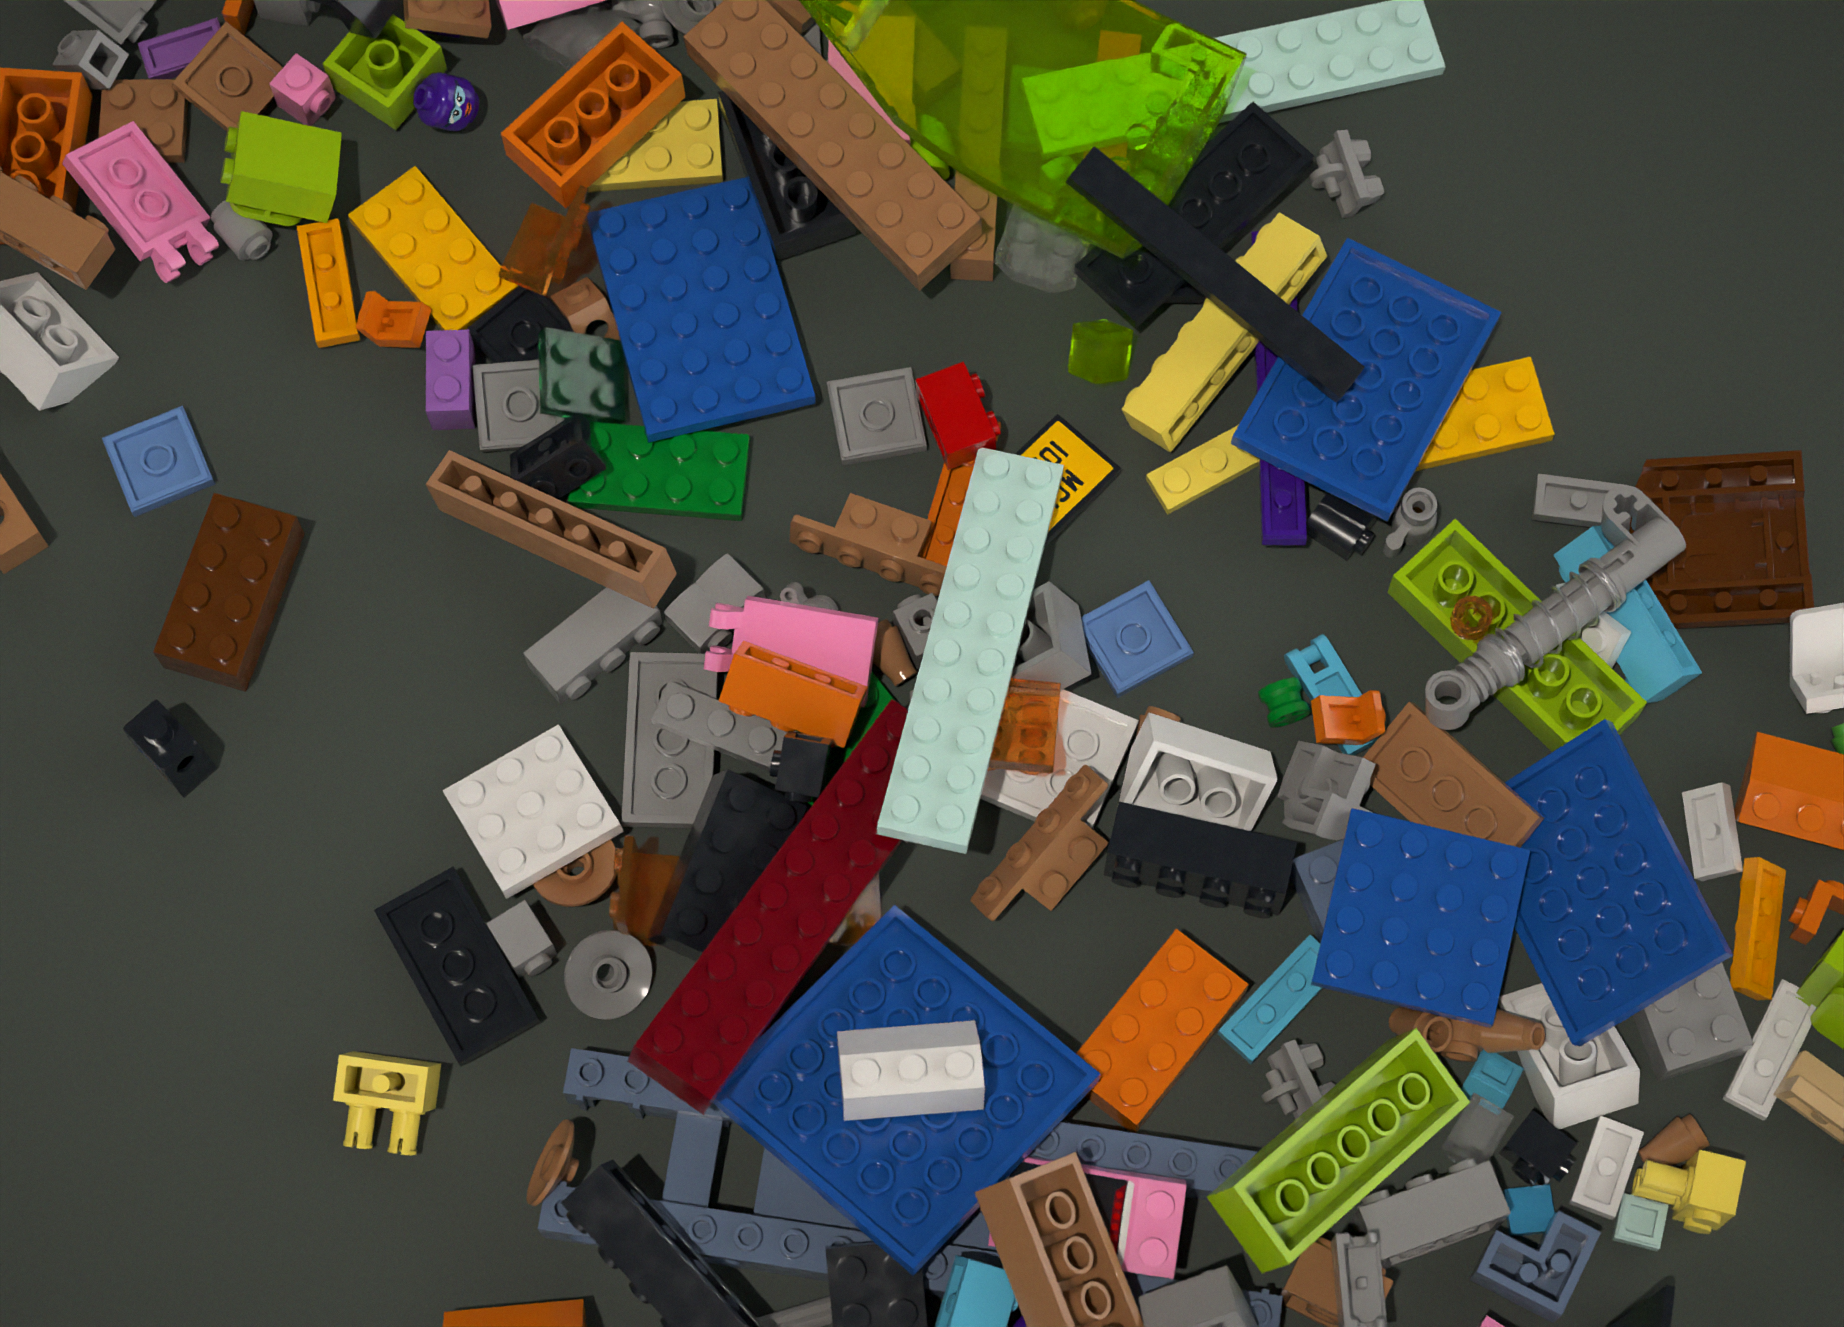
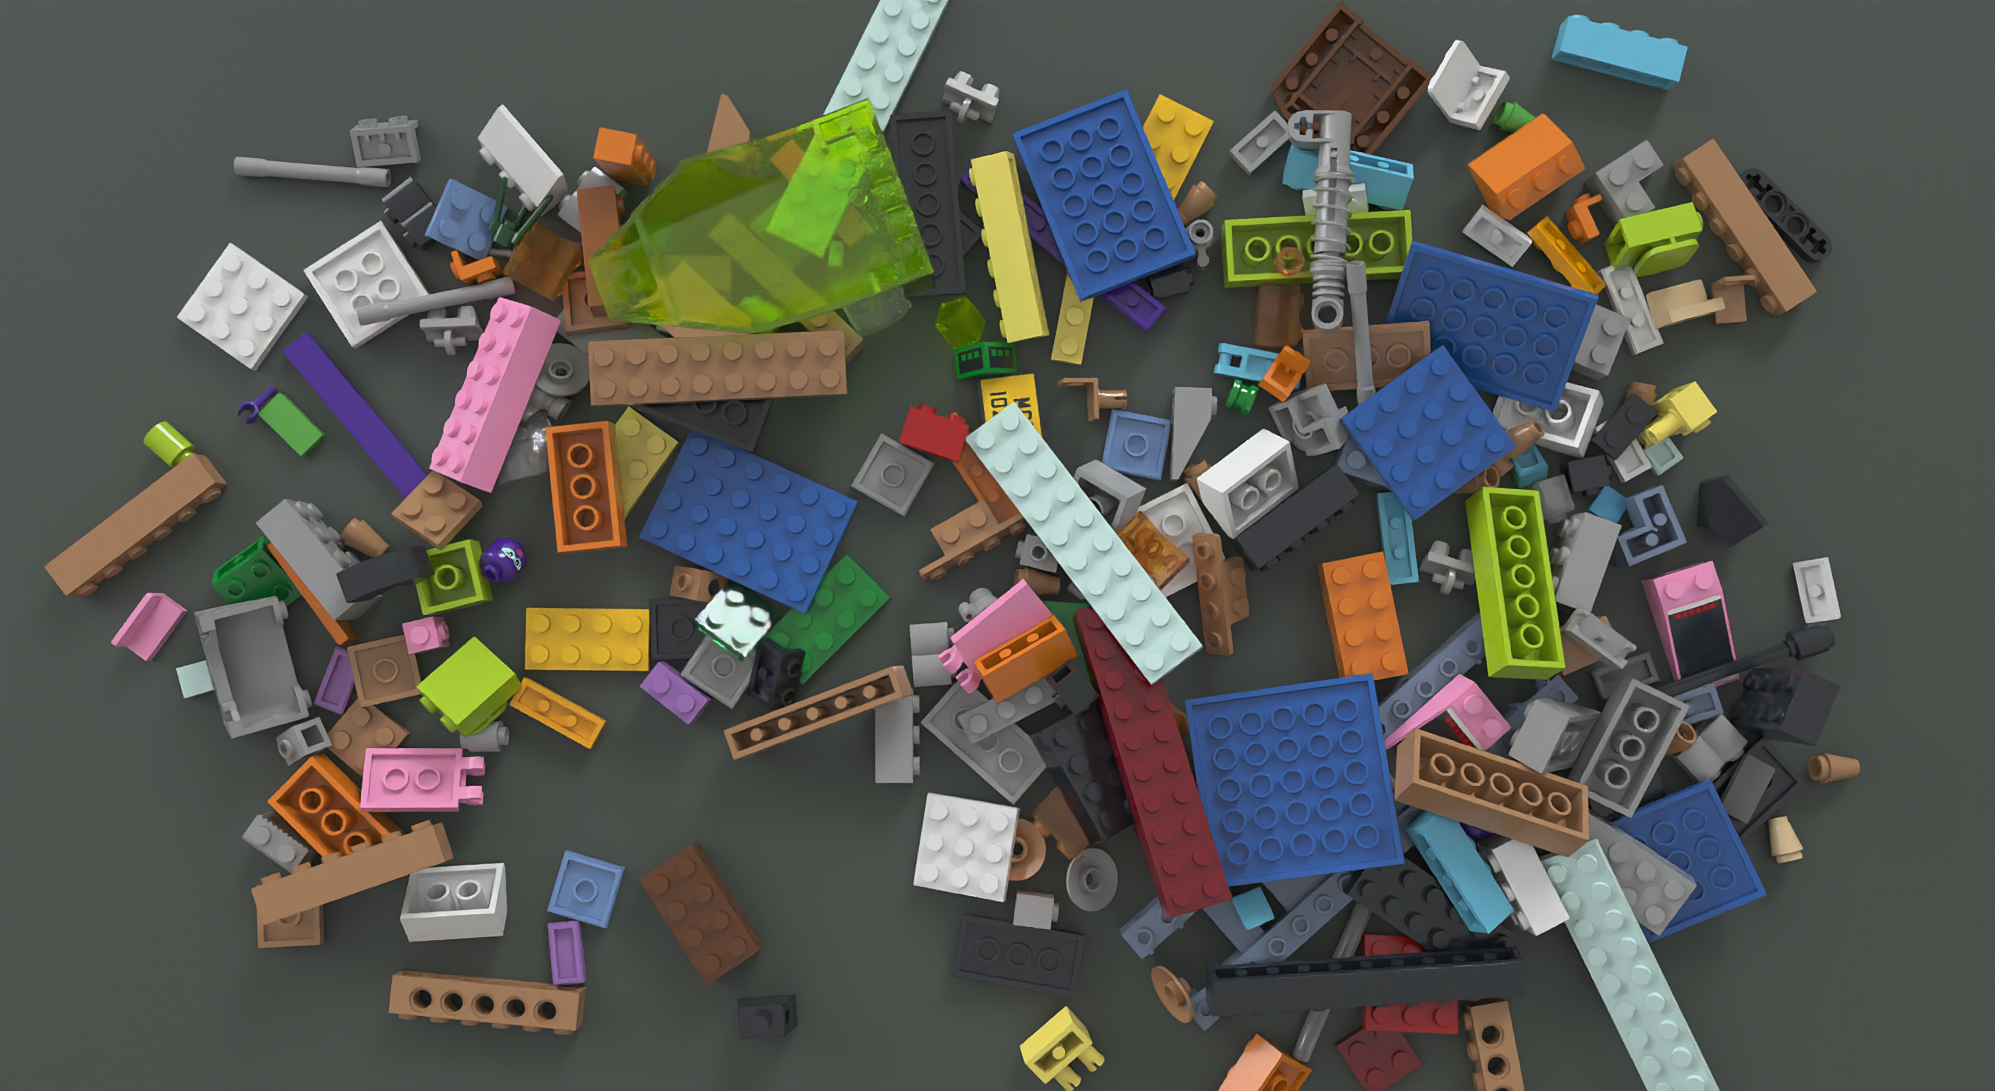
camera: 50 degrees left, 15 degrees up
orange bracket [356,291,432,348] -> none
clear orange bracket [498,185,591,297] -> none
white slope [837,1020,985,1121] -> none
black tile [1065,146,1365,403] -> none
none -> medium lavender tile [548,920,586,986]
none -> slope [954,342,1018,380]
none -> medium nougat bracket [1057,378,1127,422]
none -> light grey slope [1169,387,1217,482]
none -> medium nougat cone [1178,181,1219,227]
none -> medium azure slope [1232,886,1275,930]
none -> clear orange bracket [1253,284,1304,349]
none -> light grey piece [1346,261,1376,405]
none -> black plate [1590,393,1658,460]

